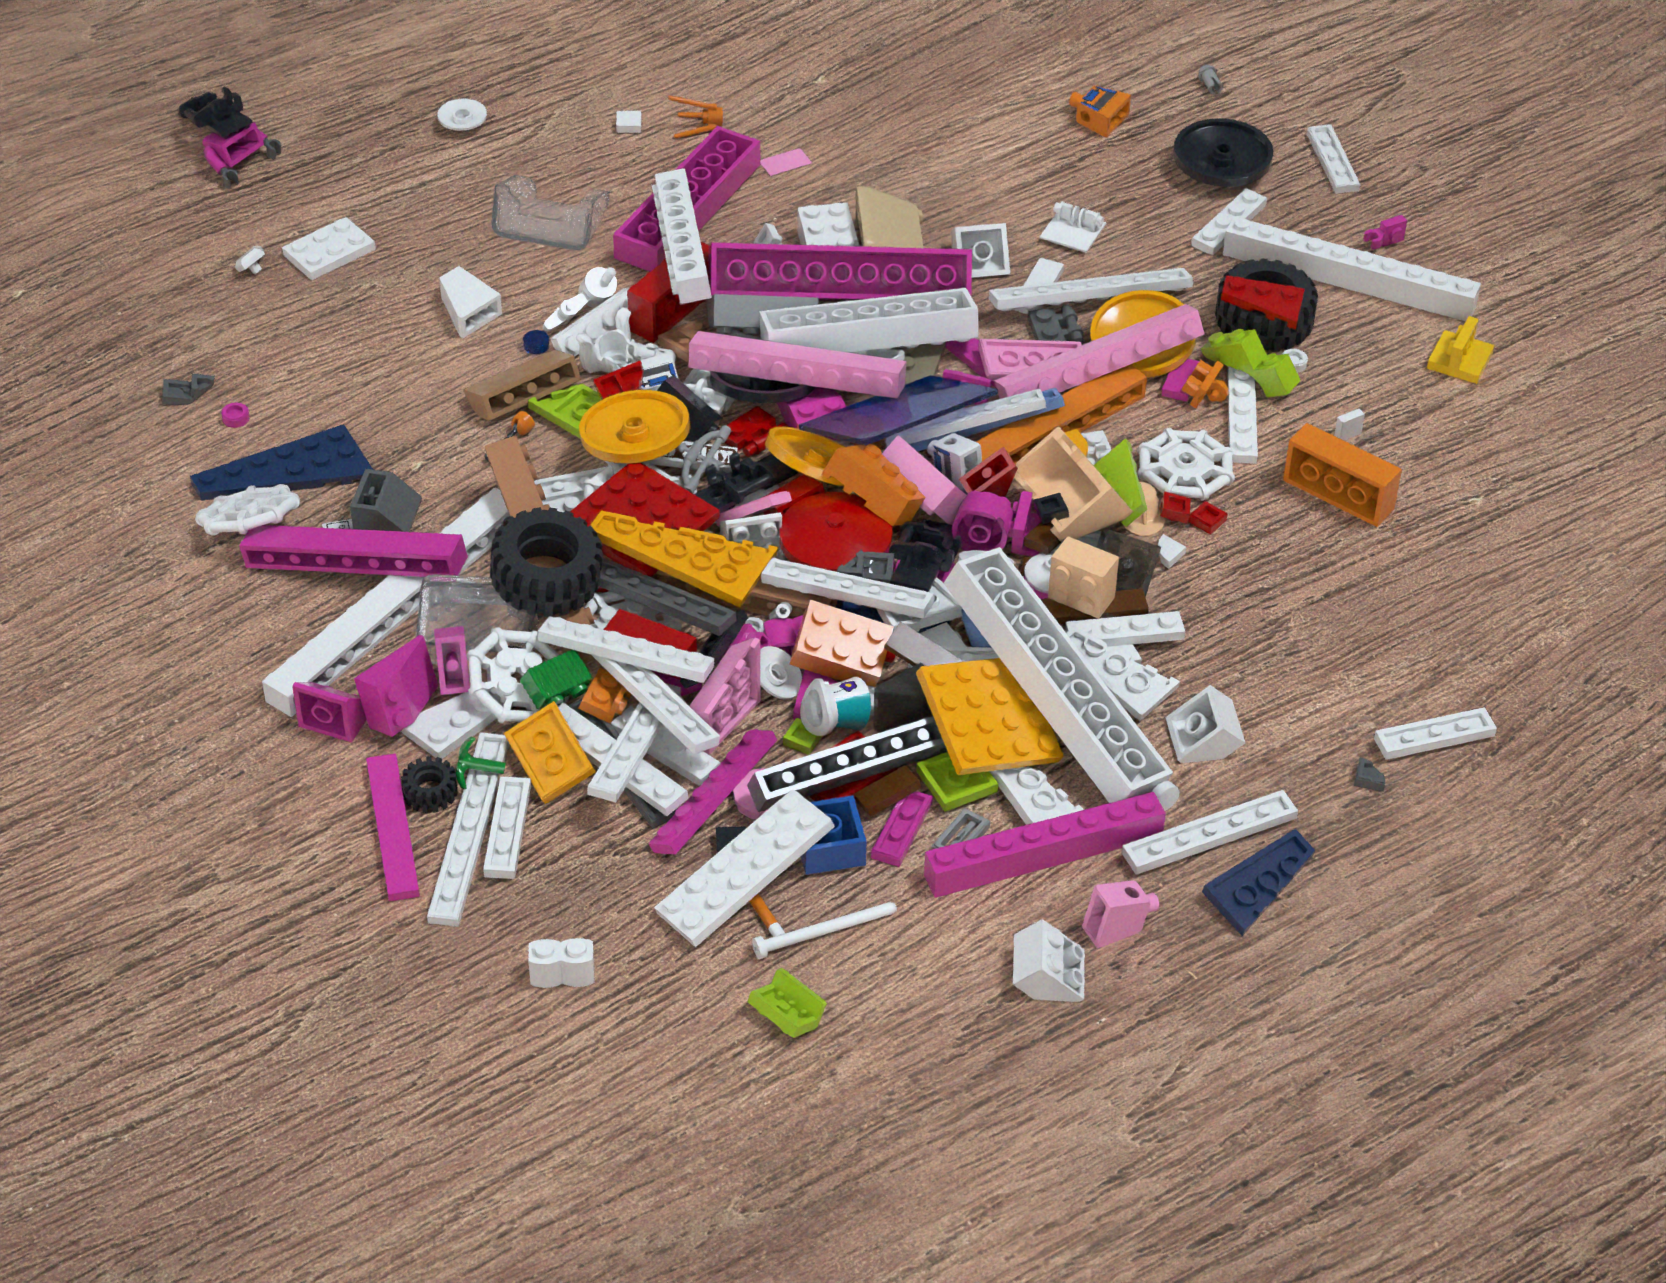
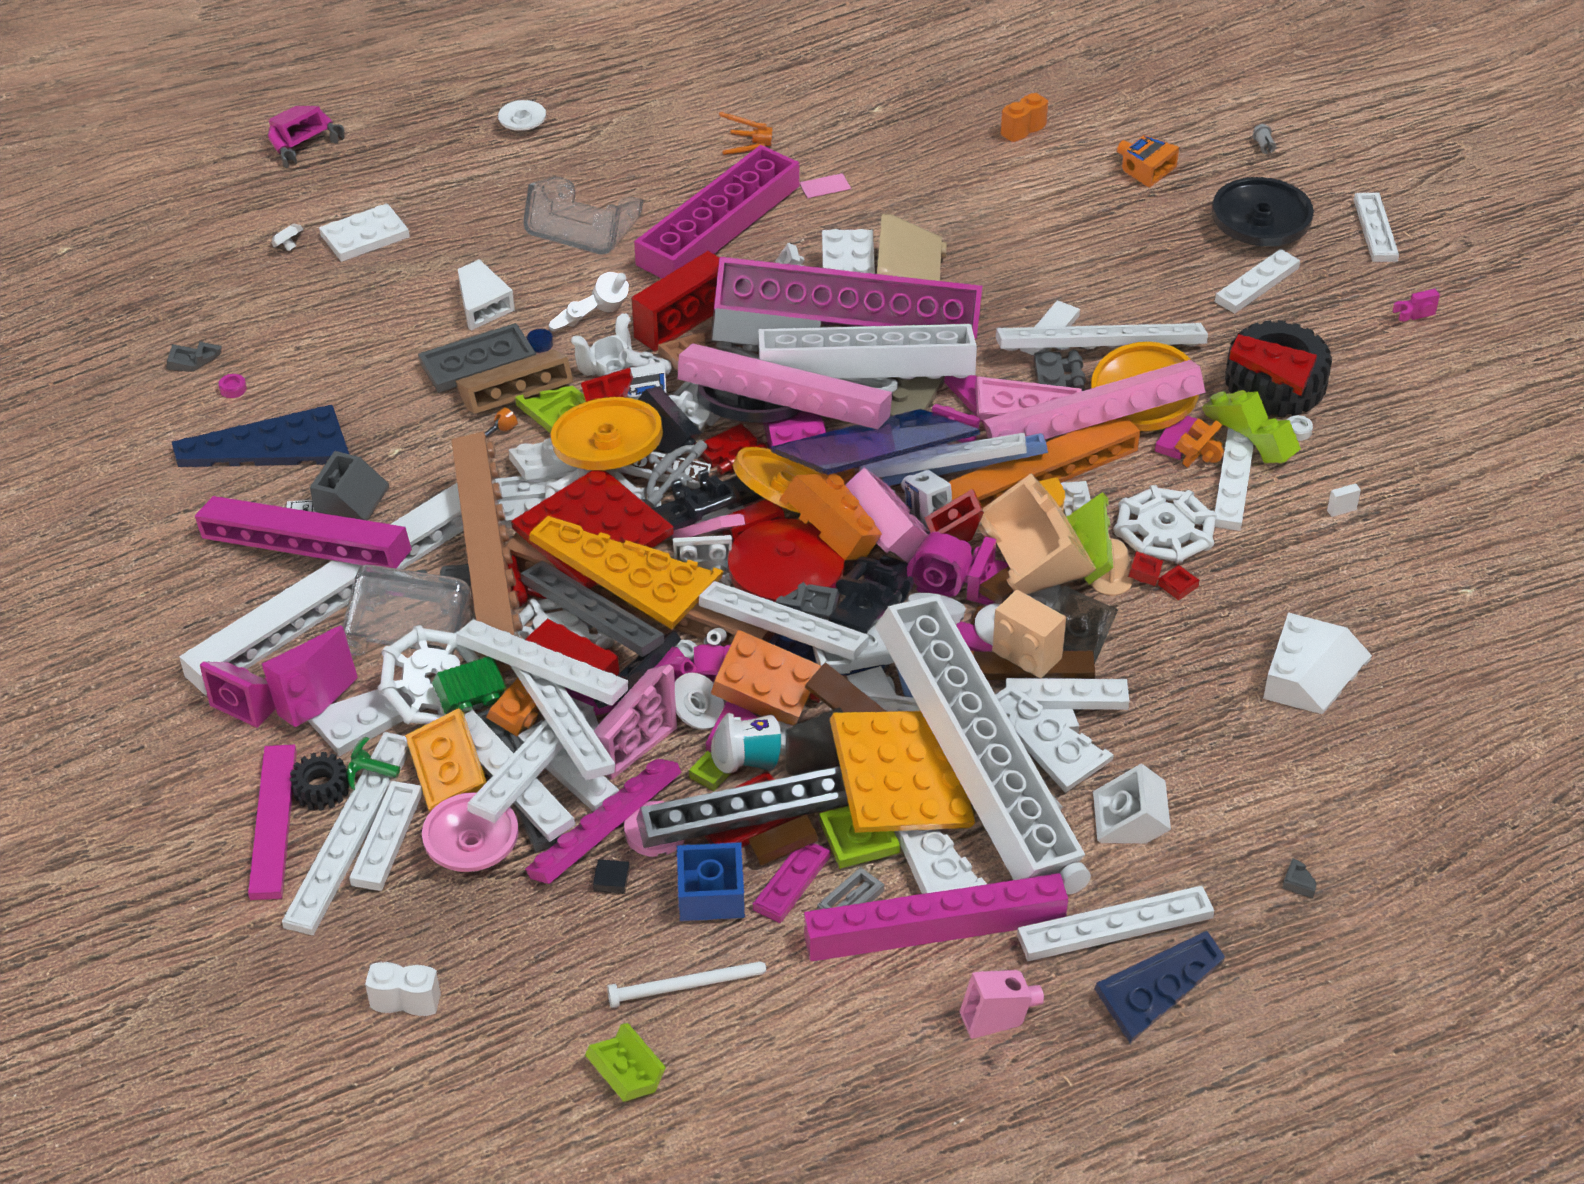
camera: 10 degrees right, 0 degrees up
black piece [178,87,253,139] -> none
white plate [195,484,300,535] -> none
dark pink brick [434,626,470,695] -> none
black tyre [490,507,603,617] -> none
white plate [550,288,629,357] -> none
white tile [616,111,641,133] -> none
white brick [652,168,712,304] -> none
white plate [654,789,835,947] -> none
orange bar [749,893,785,937] -> none
white slope [951,223,1010,278] -> none
white slope [1013,919,1085,1002] -> none
black tile [1033,493,1069,524] -> none
white hinge [1040,201,1106,253] -> none
white tile [1158,534,1186,569] -> none
white brick [1223,217,1481,321] -> none
orange brick [1283,422,1402,527] -> none
white plate [1374,707,1497,760] -> none
yellow bracket [1427,316,1495,384] -> none
none -> dark grey plate [418,323,536,393]
none -> bright pink dish [422,793,518,872]
none -> white plate [509,438,576,481]
none -> orange brick [1000,93,1048,142]
none -> white wedge [1263,613,1372,714]

